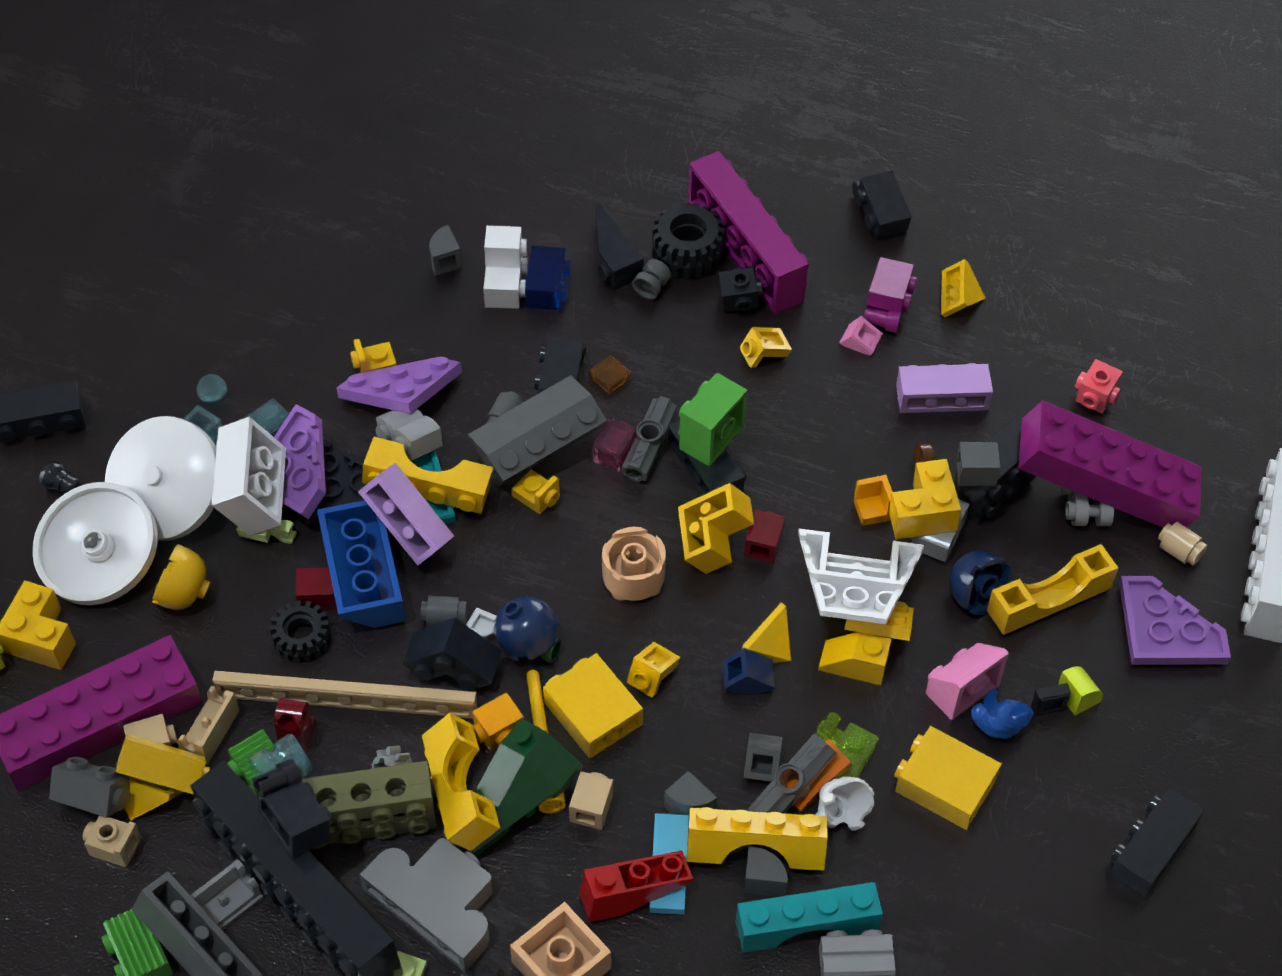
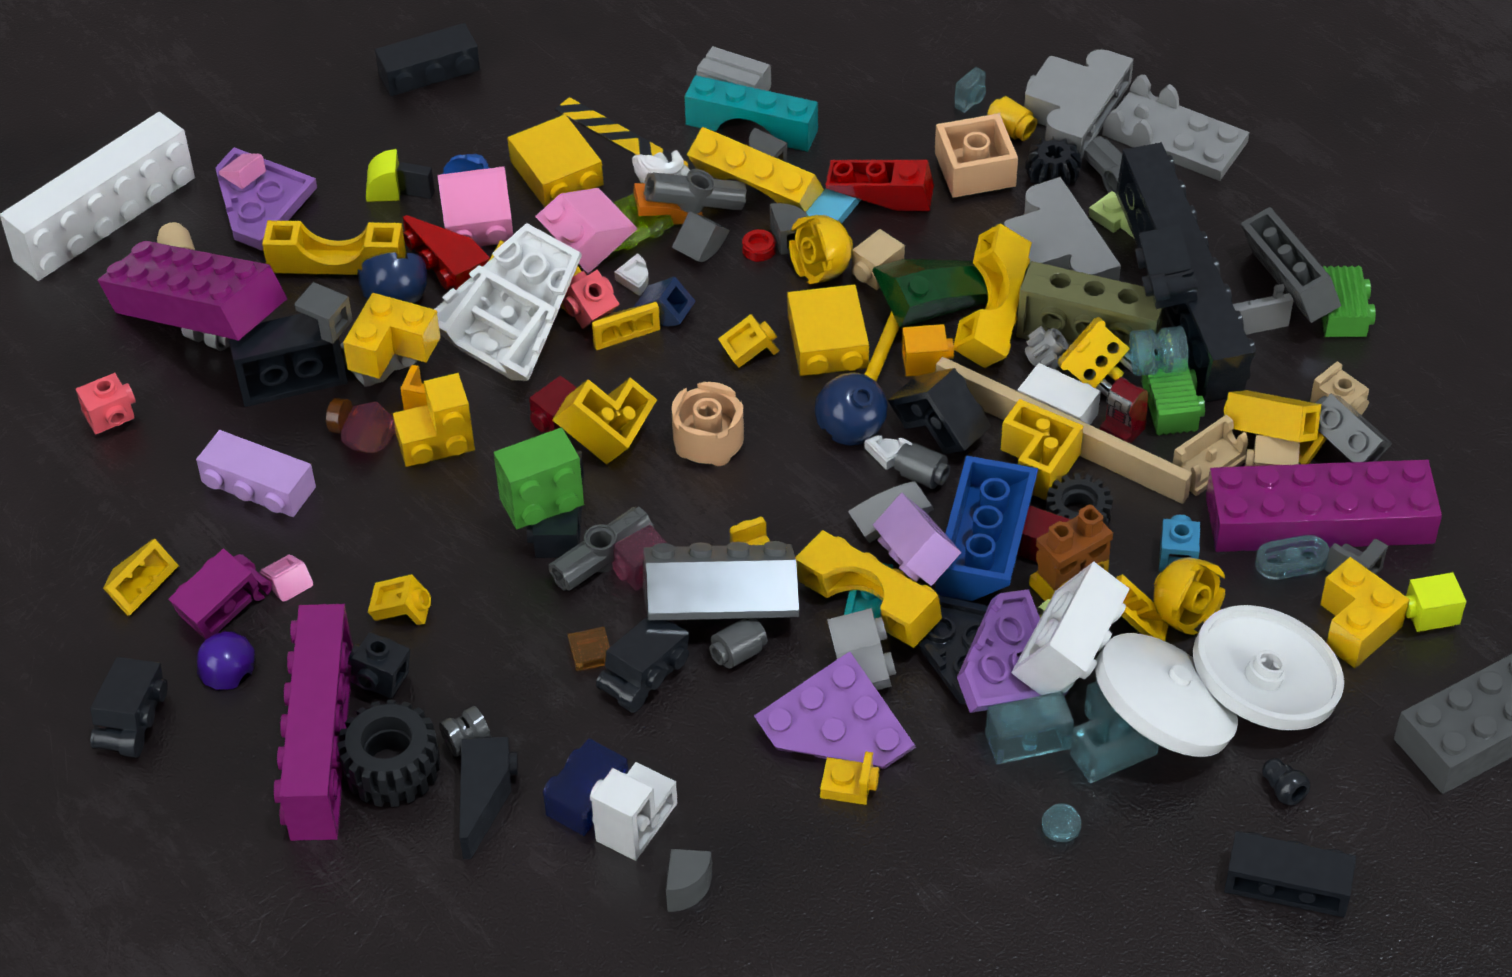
camera: 150 degrees left, 5 degrees down
none -> dark purple hair [197,631,255,689]
none -> bright pink slope [219,154,266,189]
none -> clear pink brick [341,402,395,453]
none -> yellow brick [393,373,475,467]
none -> red slope [402,215,490,290]
none -> bright pink slope [535,188,637,274]
none -> sticker [555,97,713,177]
none -> coral brick [563,269,620,329]
none -> white tile [614,253,649,296]
none -> red tile [742,229,776,262]
none -> yellow cylinder [789,215,853,284]
none -> light grey slope [848,481,934,543]
none -> yellow brick [1001,399,1084,500]
none -> white brick [1018,363,1101,425]
none -> dark orange hips [1029,504,1113,601]
none -> yellow piece [1057,317,1142,397]
none -> yellow slope [1116,574,1169,641]
none -> dark azure brick [1159,515,1200,572]
none -> clear light blue plate [1255,535,1329,580]
none -> dark grey panel [1325,539,1388,575]

